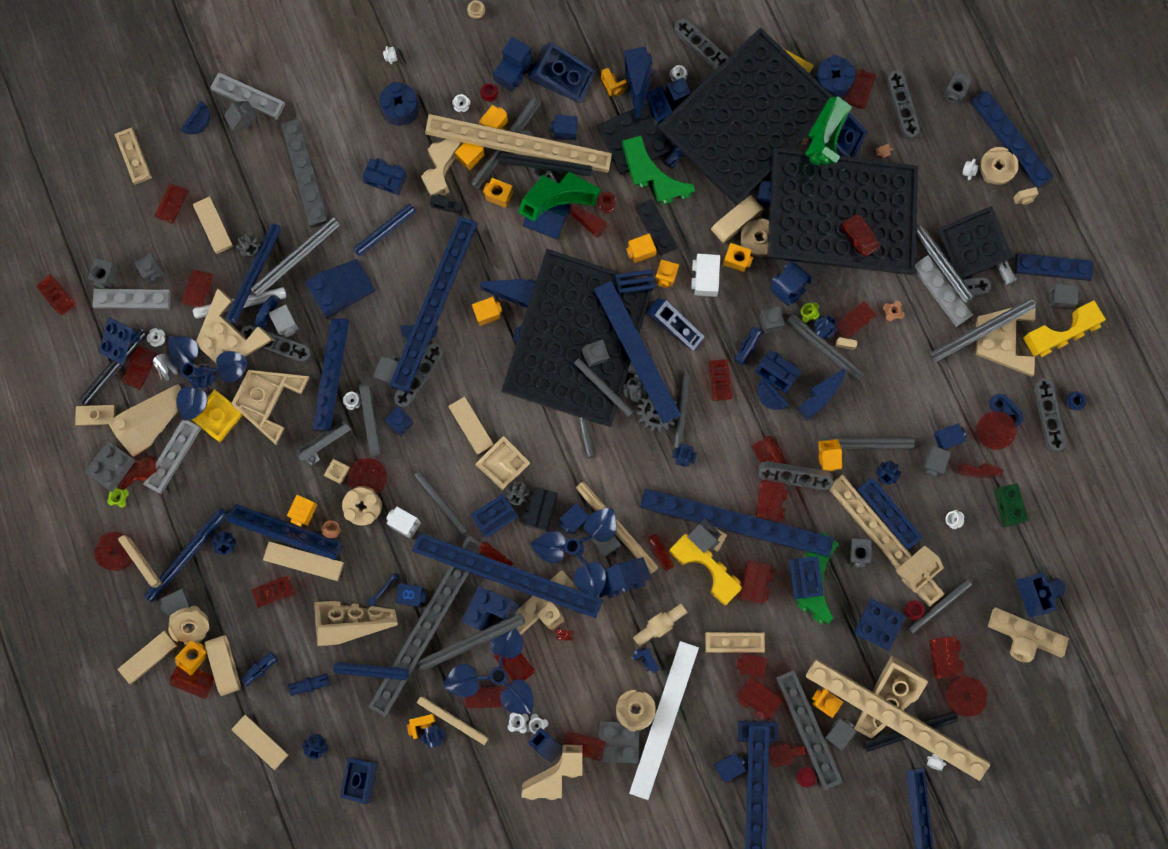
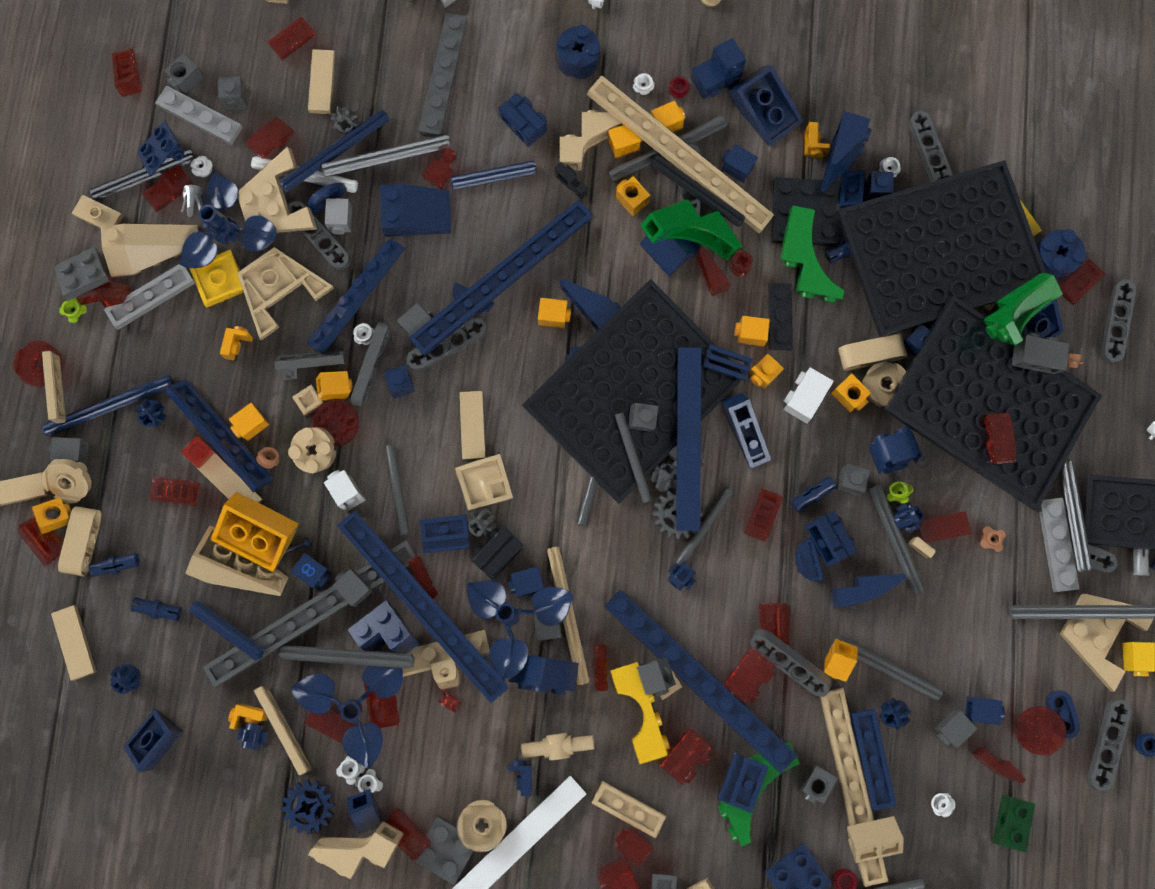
camera: 25 degrees right, 0 degrees up
none -> clear red plate [181,436,215,469]
none -> light orange slope [211,492,299,572]
none -> light orange bracket [220,326,253,361]
none -> dark blue gear [281,779,336,835]
none -> light orange brick [316,371,353,401]
none -> dark grey brick [333,569,373,608]
none -> clear red plate [422,147,457,189]
none -> dark grey brick [1012,333,1069,374]

